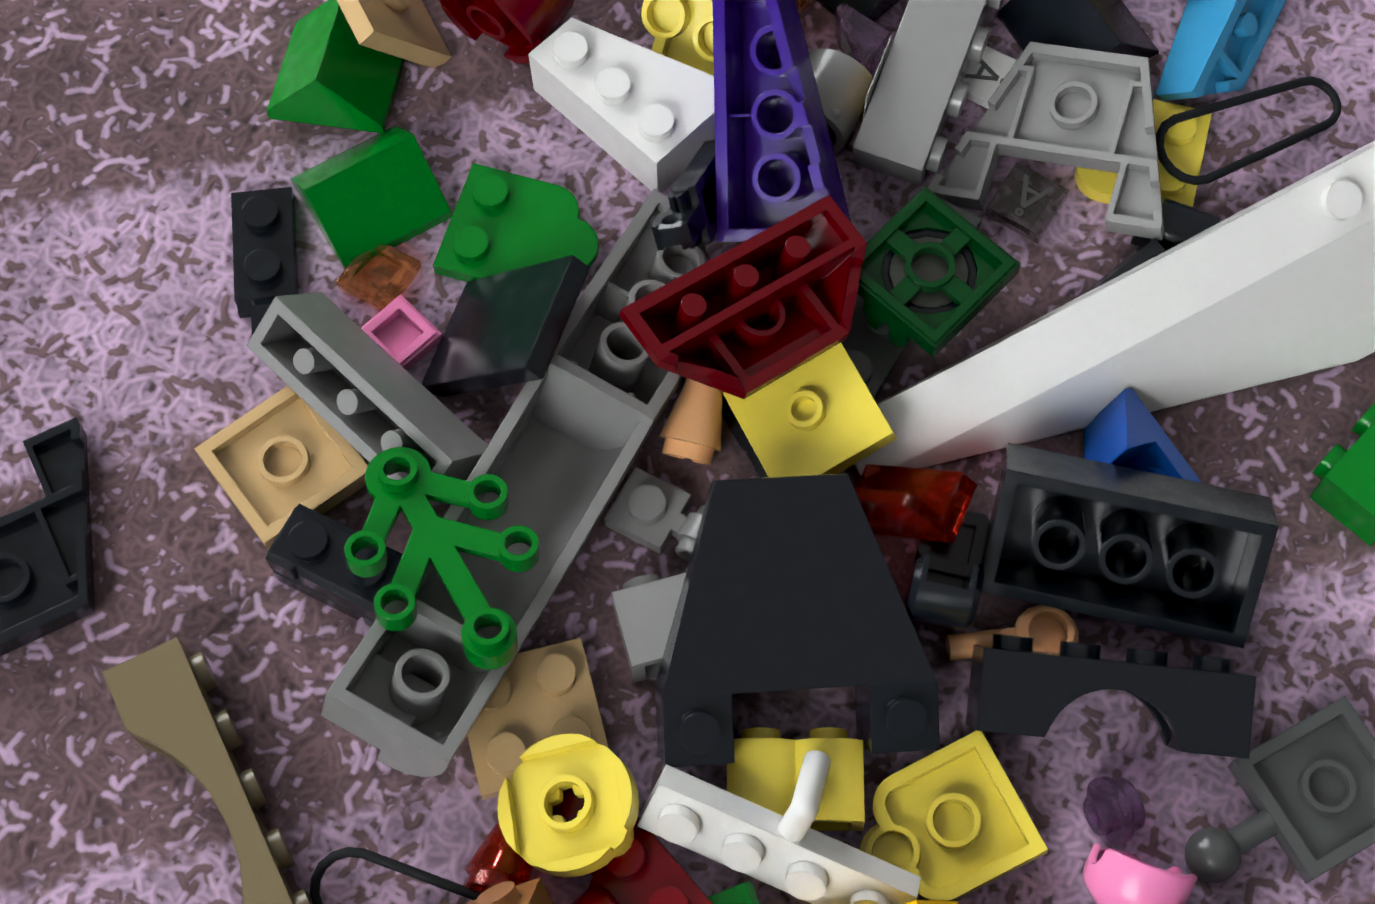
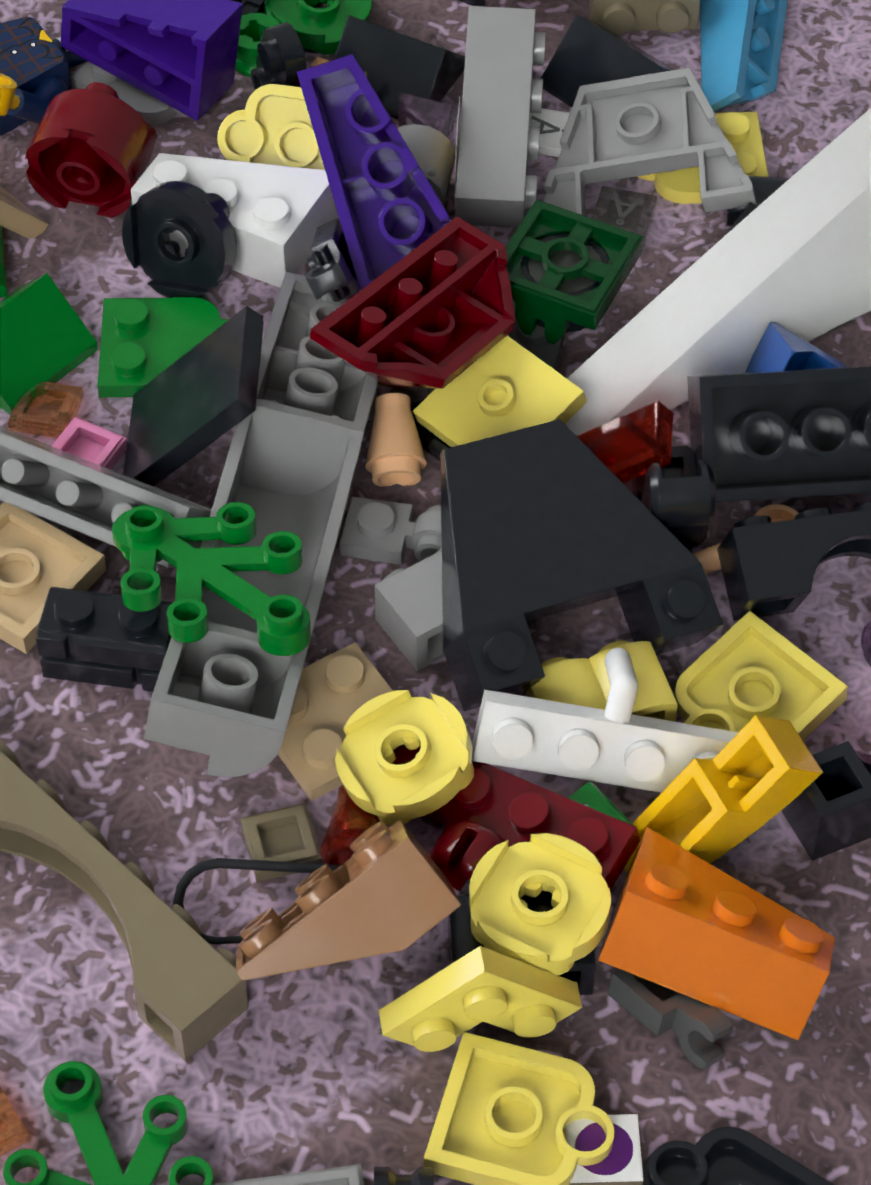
camera: 20 degrees left, 15 degrees down
black piece [1156,76,1341,185] -> none
none -> black plate [122,181,236,298]
none -> dark tan tile [240,803,322,882]

